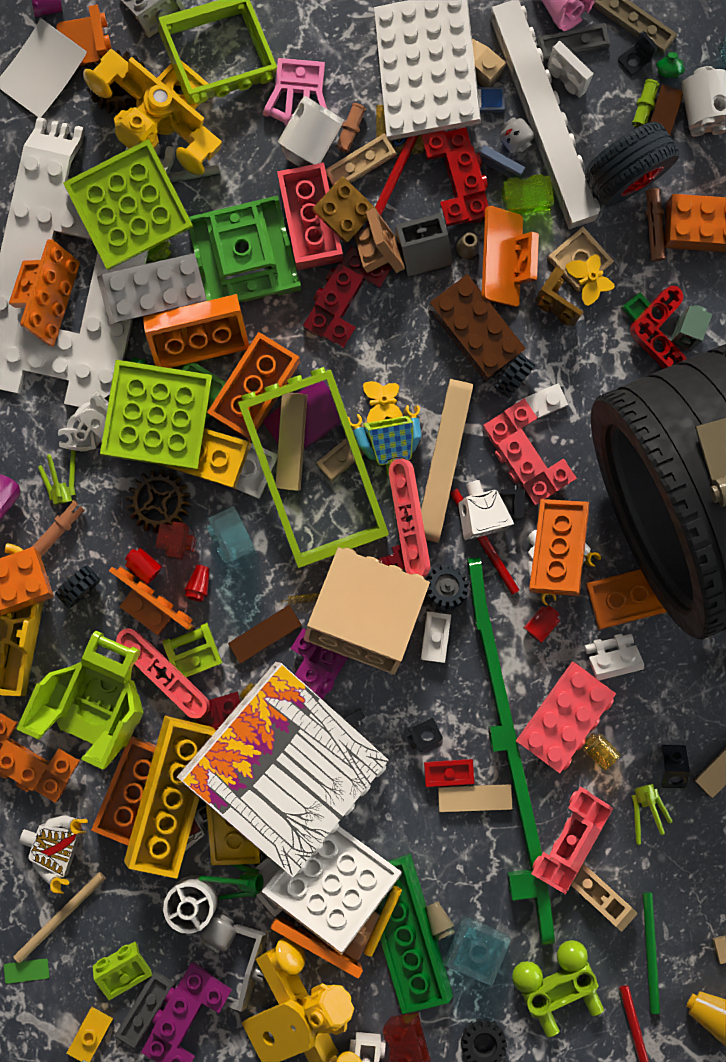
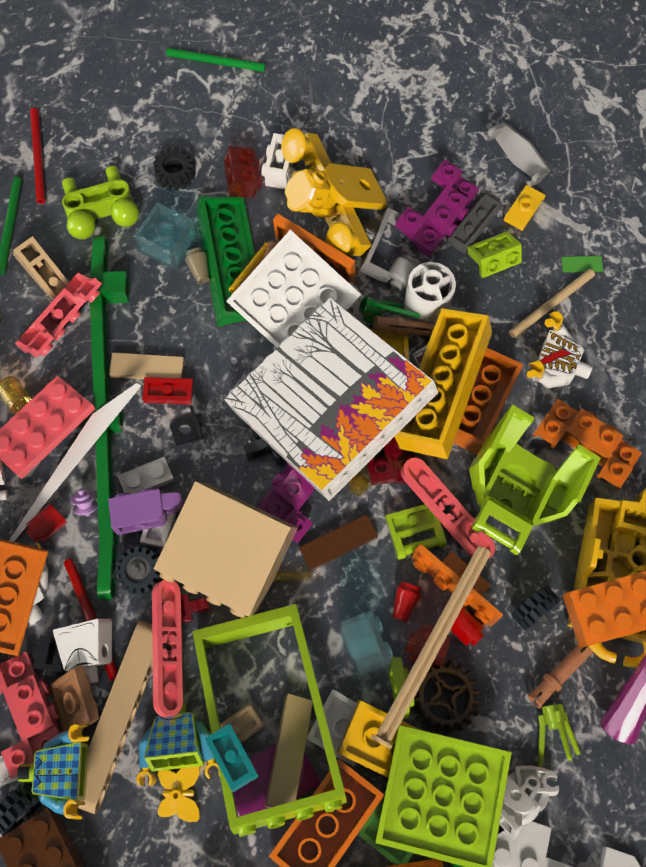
camera: 170 degrees left, 15 degrees down
none -> white sticker [9,383,141,542]
none -> torso [17,724,89,820]
none -> medium nougat plate [49,665,99,732]
none -> lavender wheel [70,489,98,517]
none -> medium lavender hinge [108,488,185,535]
none -> white plate [118,457,174,494]
none -> teal plate [204,723,259,792]
none -> tan axle [371,546,491,749]
none -> nougat pin [373,315,436,337]
none -> lime plate [389,657,414,719]

